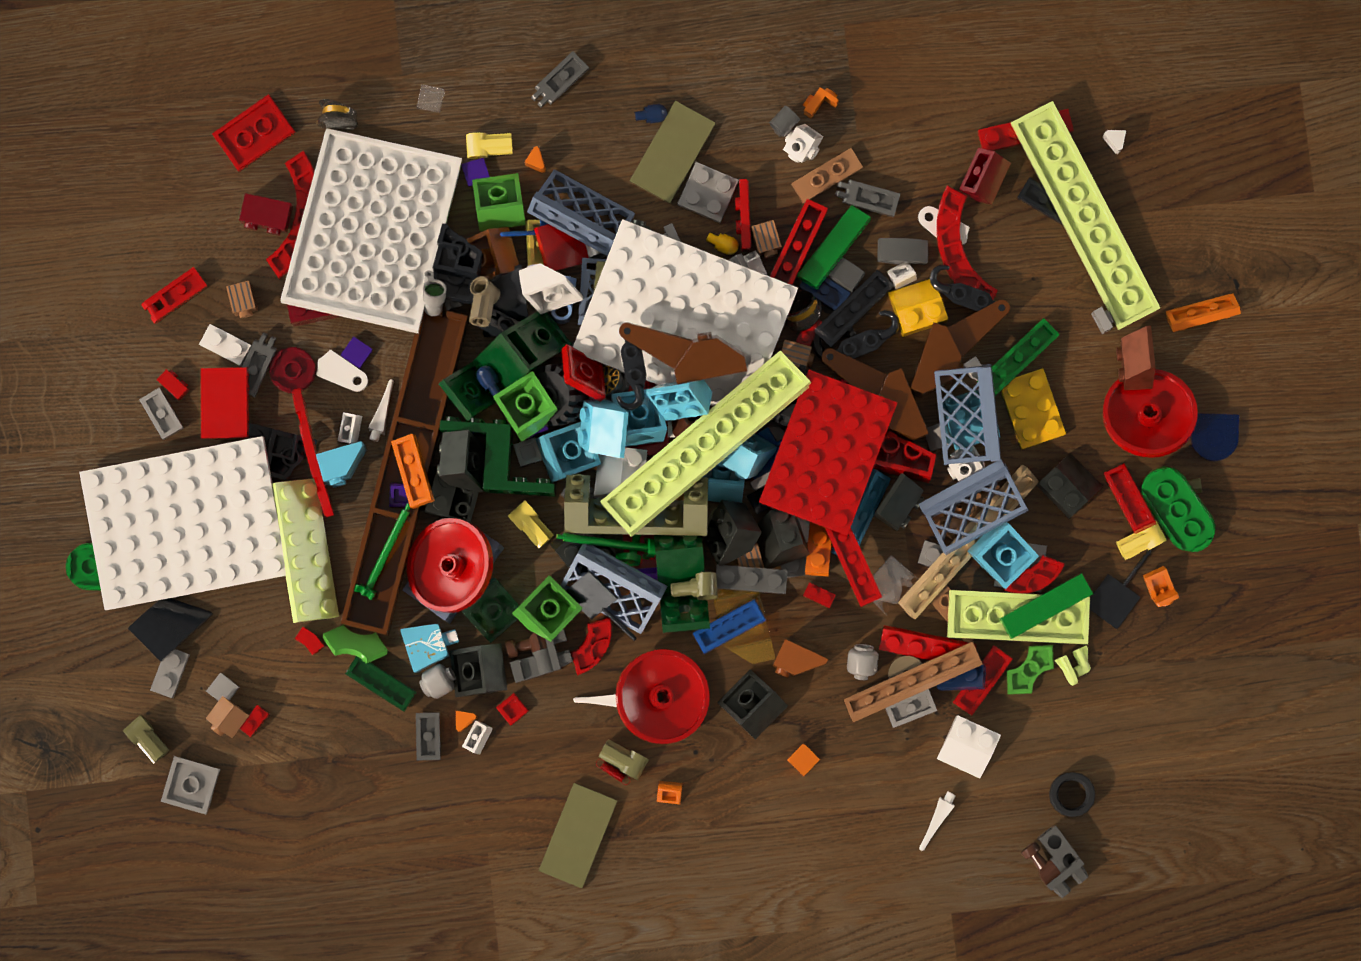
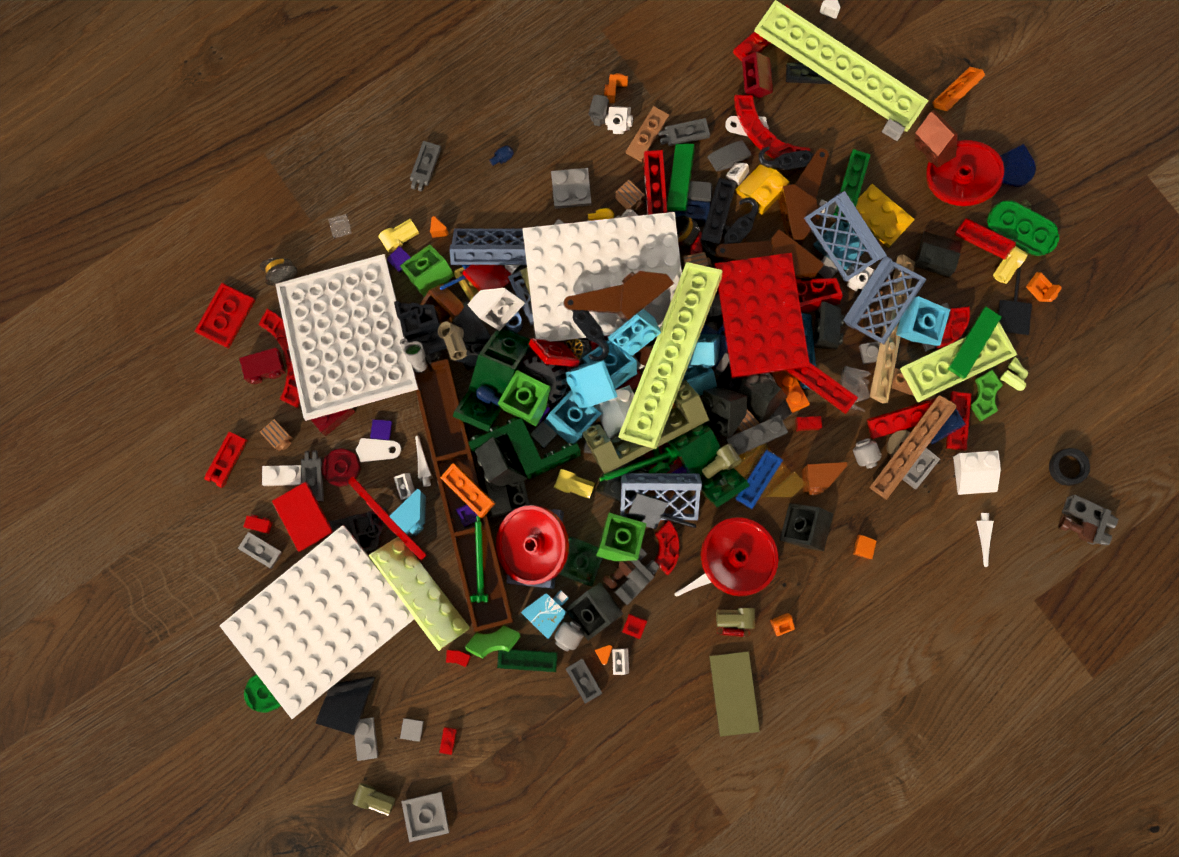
camera: 30 degrees left, 5 degrees down
medium nougat brick [206,696,249,738] -> none
olive tile [630,101,716,204] -> none
red plate [735,179,751,252] -> none

